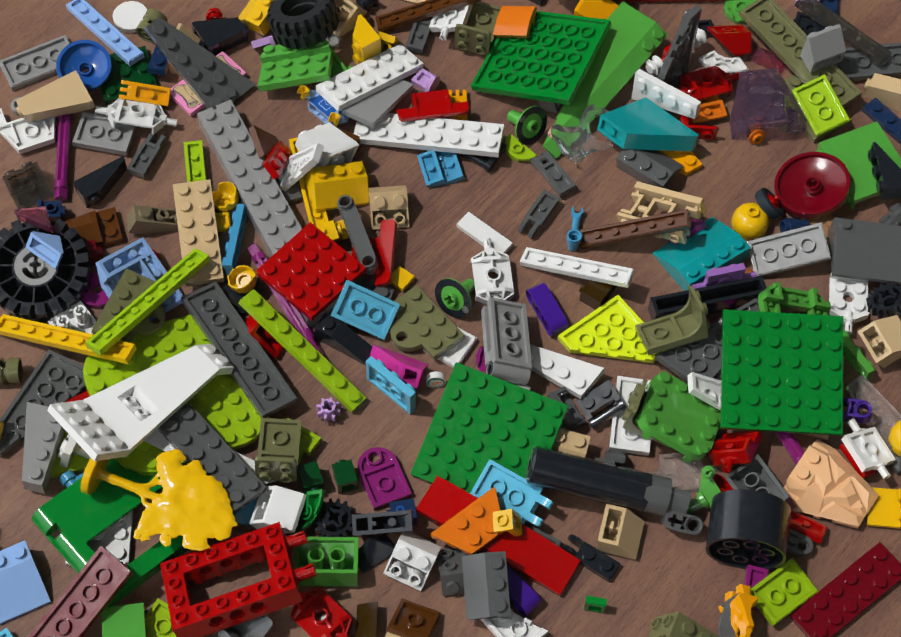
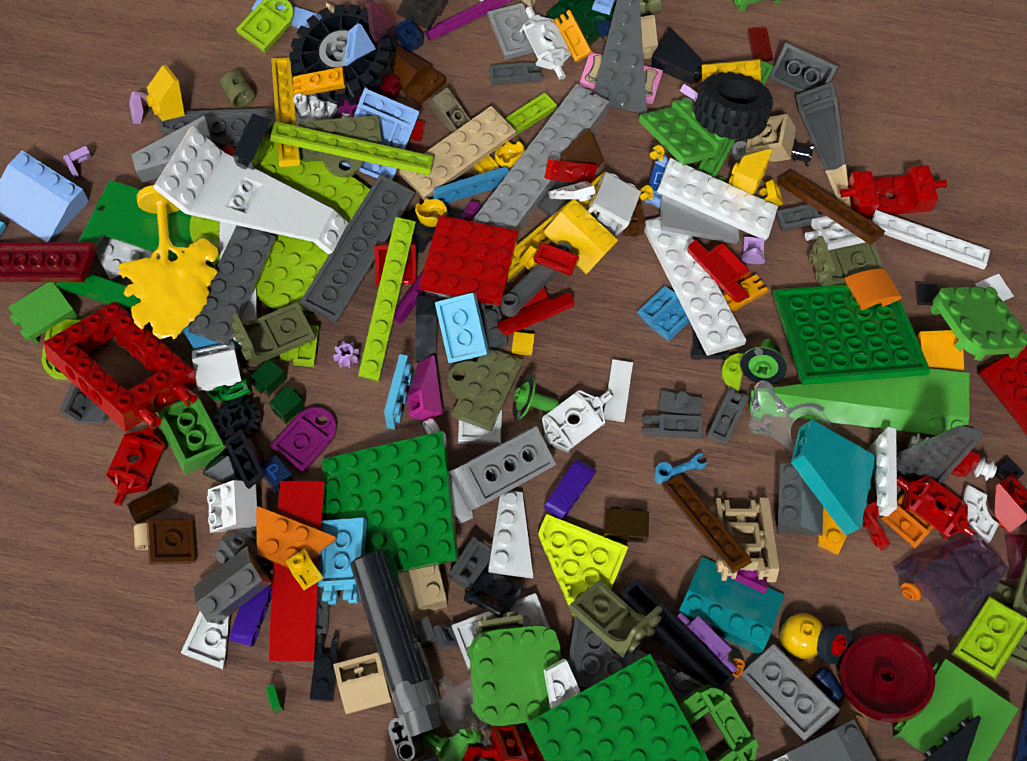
camera: 60 degrees right, 5 degrees up
black slope [73,156,127,208] -> none
red plate [206,8,223,20] -> none
tan slope [368,185,409,230] -> none
white tile [520,247,635,288] -> none
none -> black slope [233,113,273,170]
none -> light orange hinge [293,67,346,96]
none -> red tile [533,242,580,276]
none -> dark grey tile [658,390,703,416]

